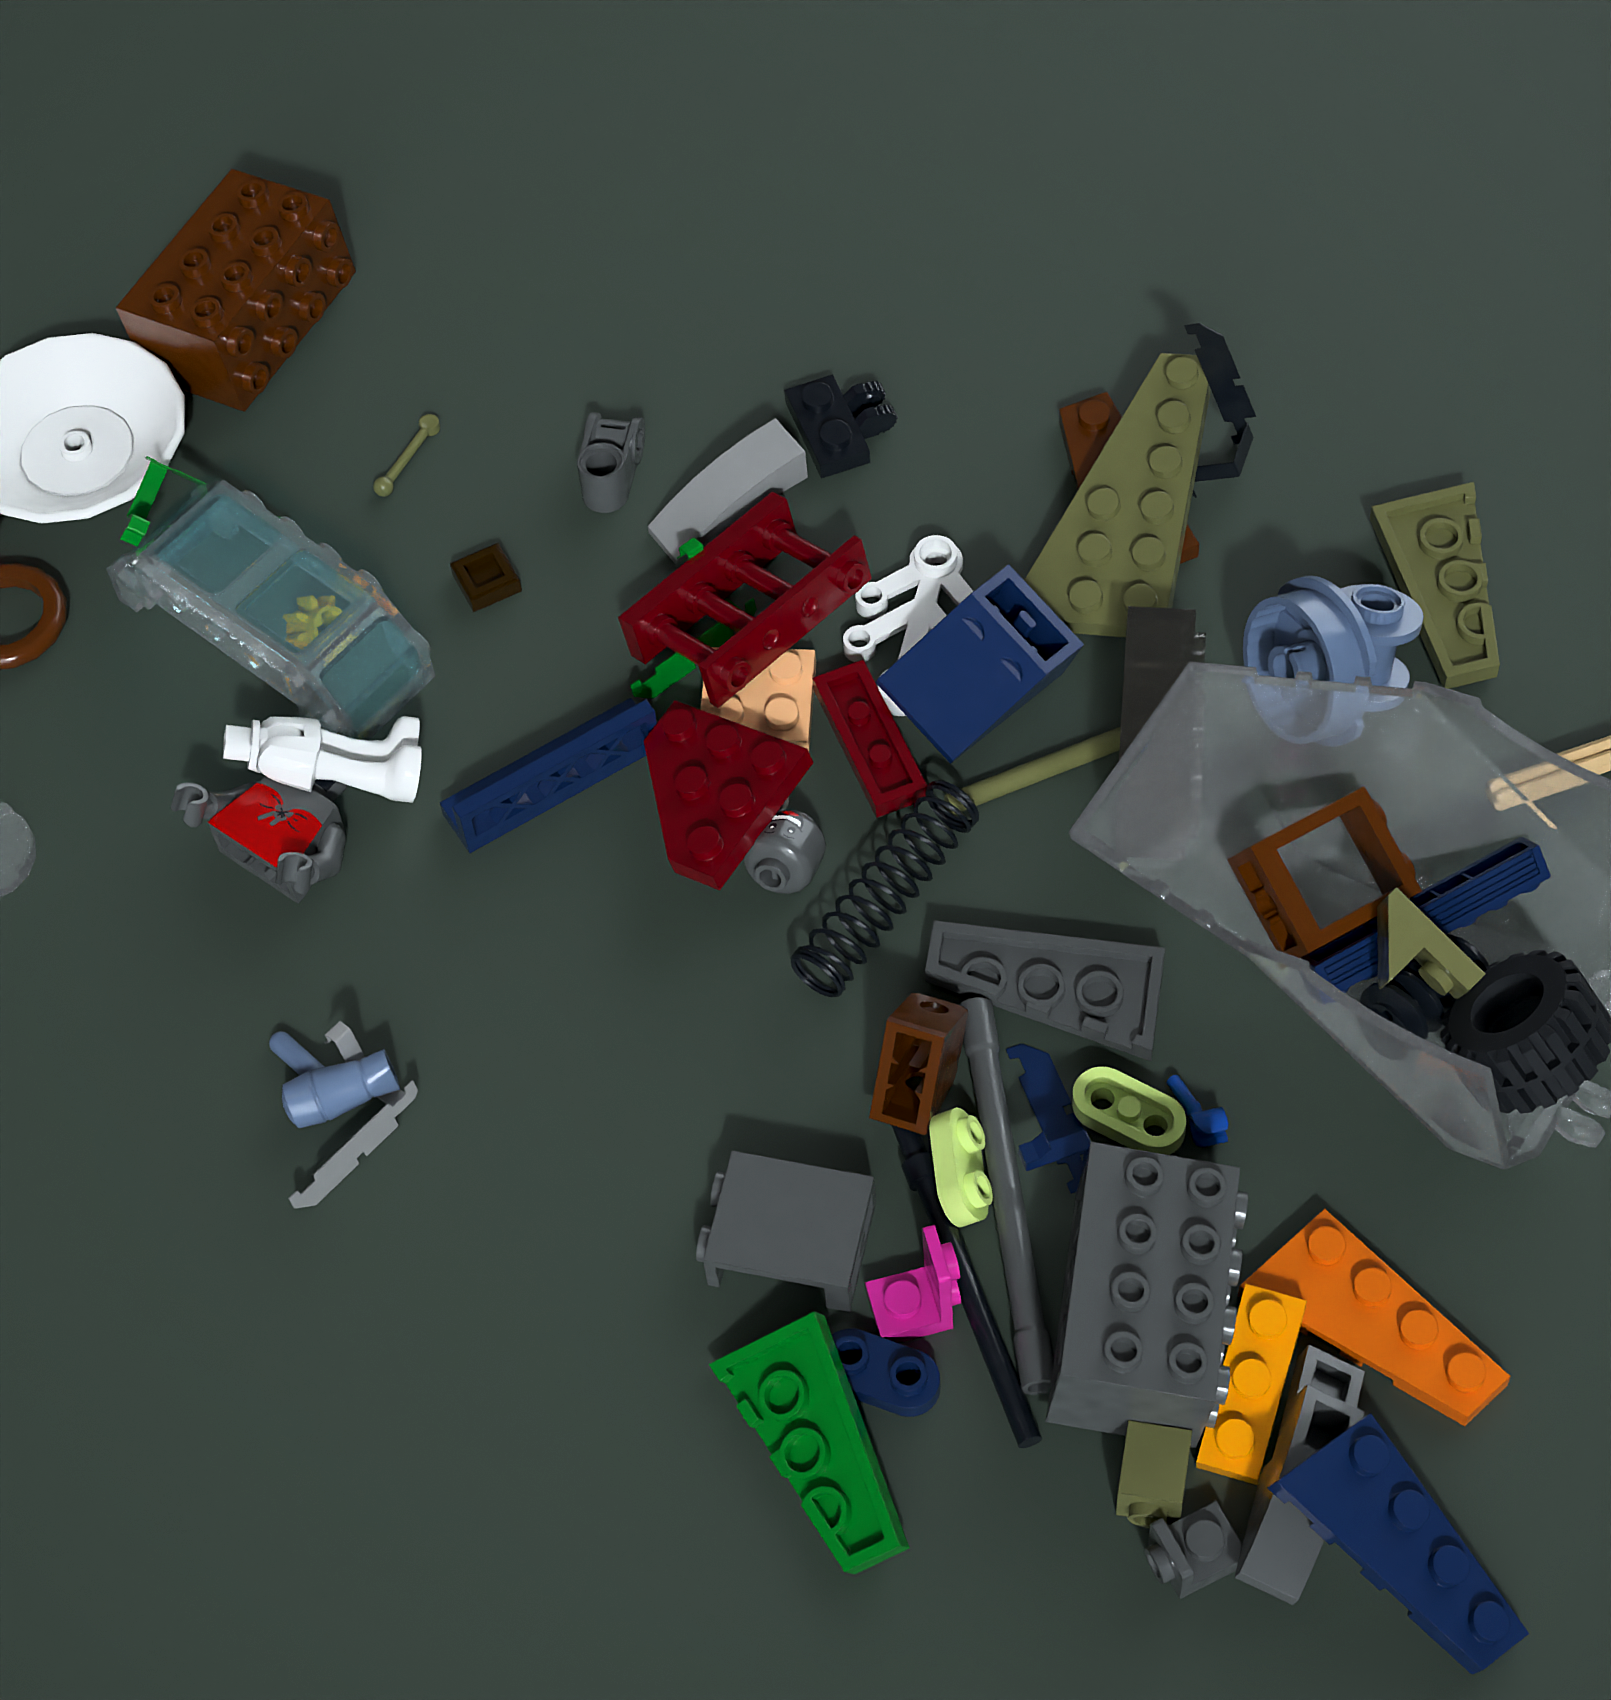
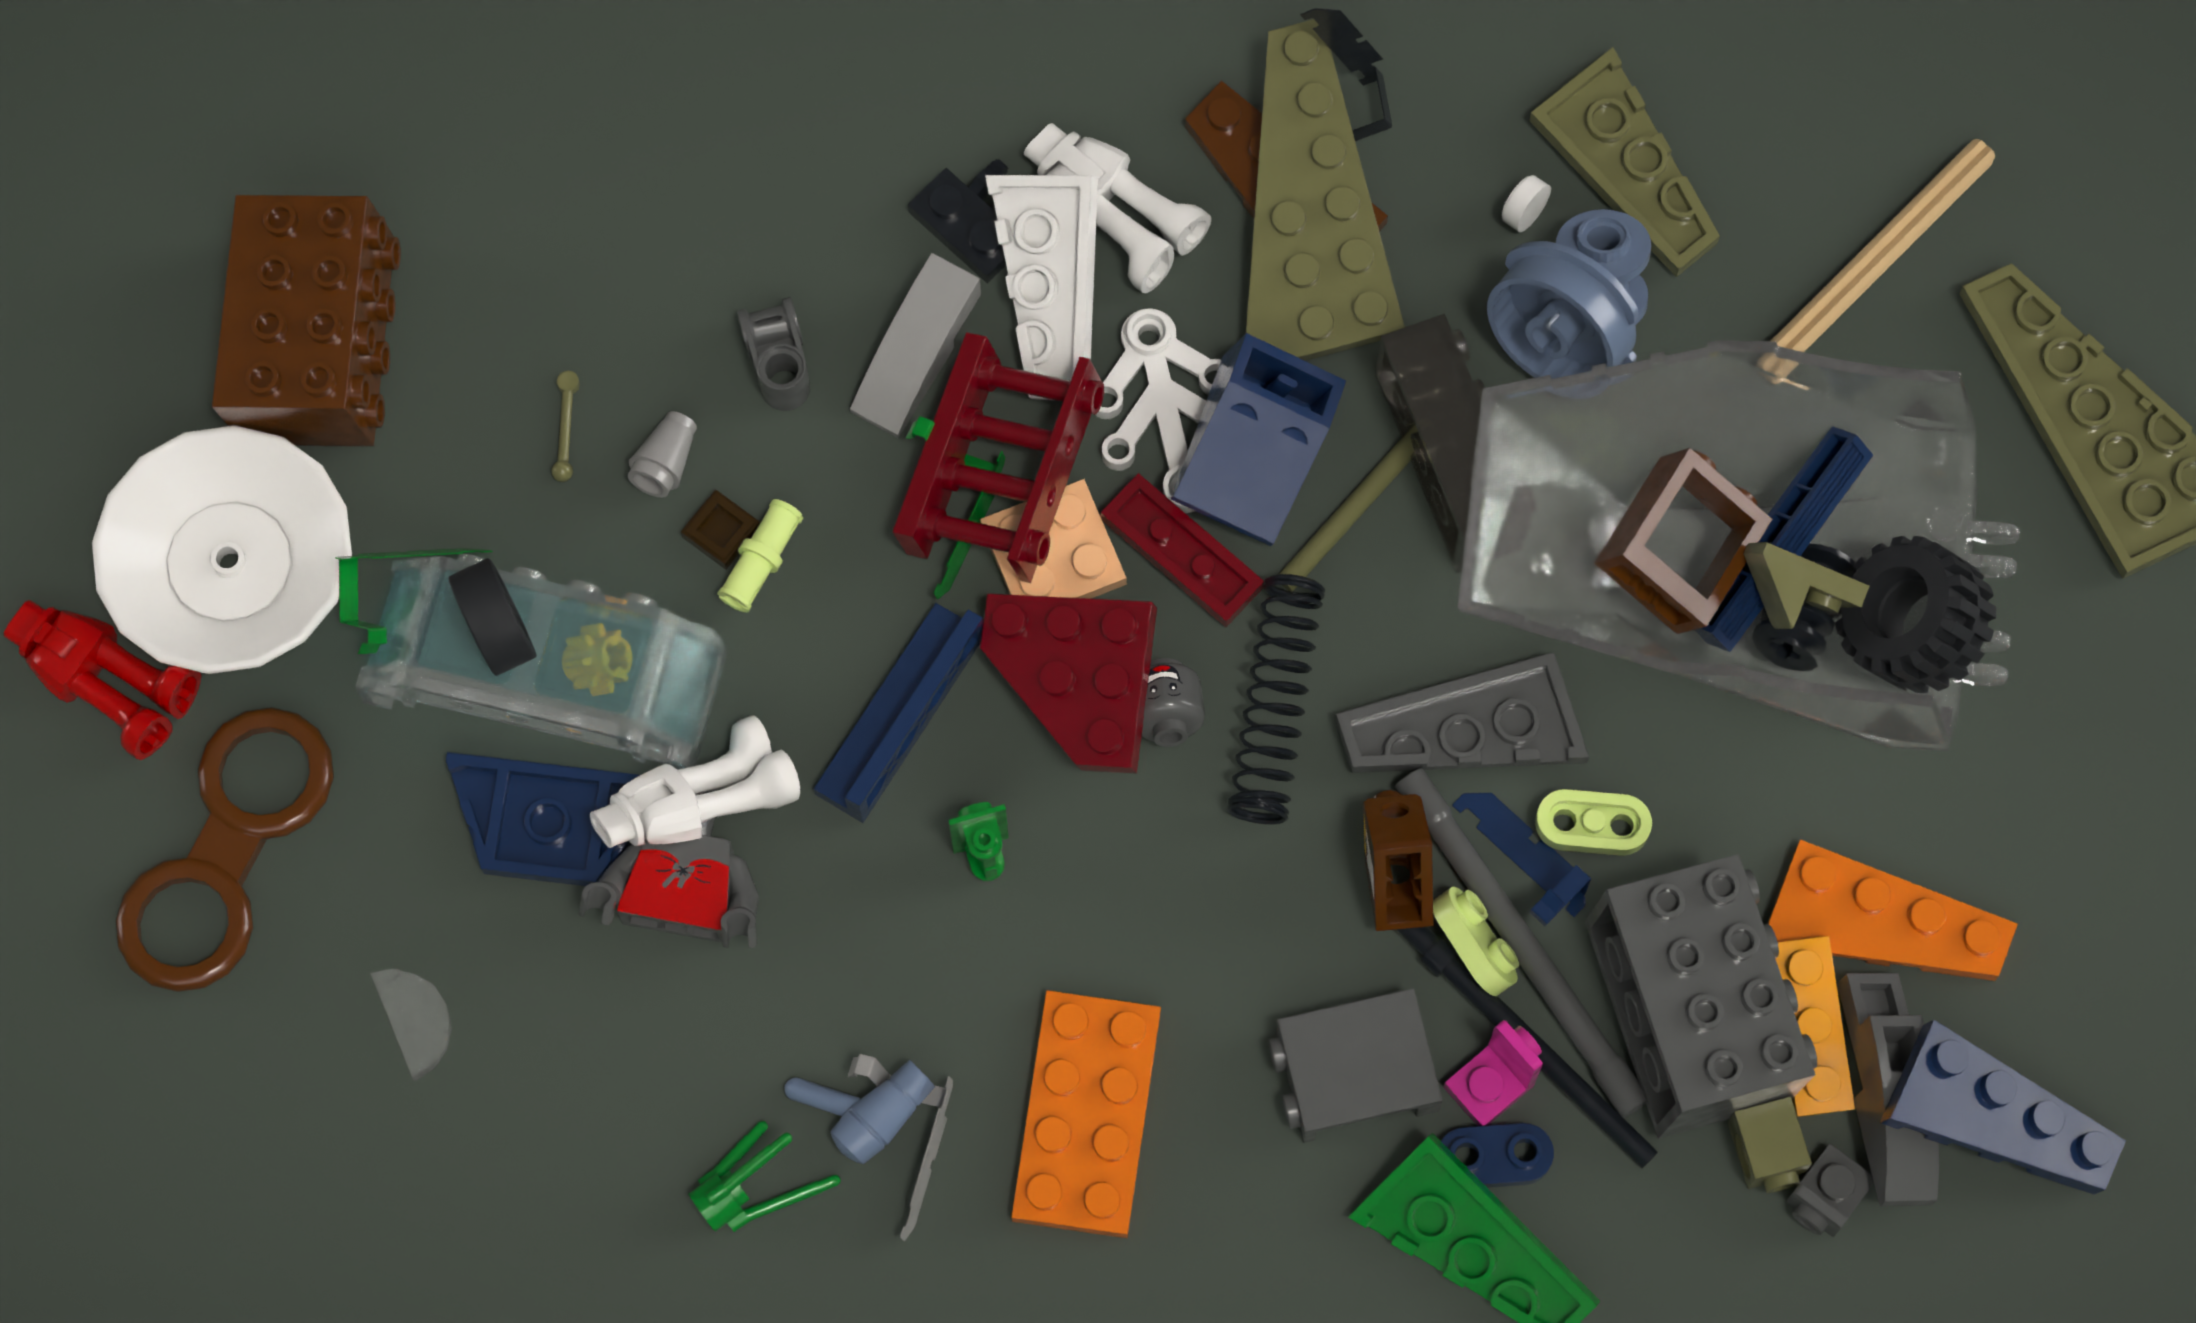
camera: 30 degrees left, 15 degrees up
blue hand [1166,1075,1228,1147] -> none
none -> dark blue wing [446,752,640,886]
none -> black tyre [448,558,537,676]
none -> light grey cone [628,411,697,498]
none -> green plant [688,1121,841,1232]
none -> yellowish green pin [717,499,804,613]
none -> green hinge [948,802,1009,881]
none -> white wing [985,175,1098,400]
none -> orange plate [1011,990,1161,1239]
none -> white piece [1024,123,1211,293]
none -> white tile [1502,175,1551,232]

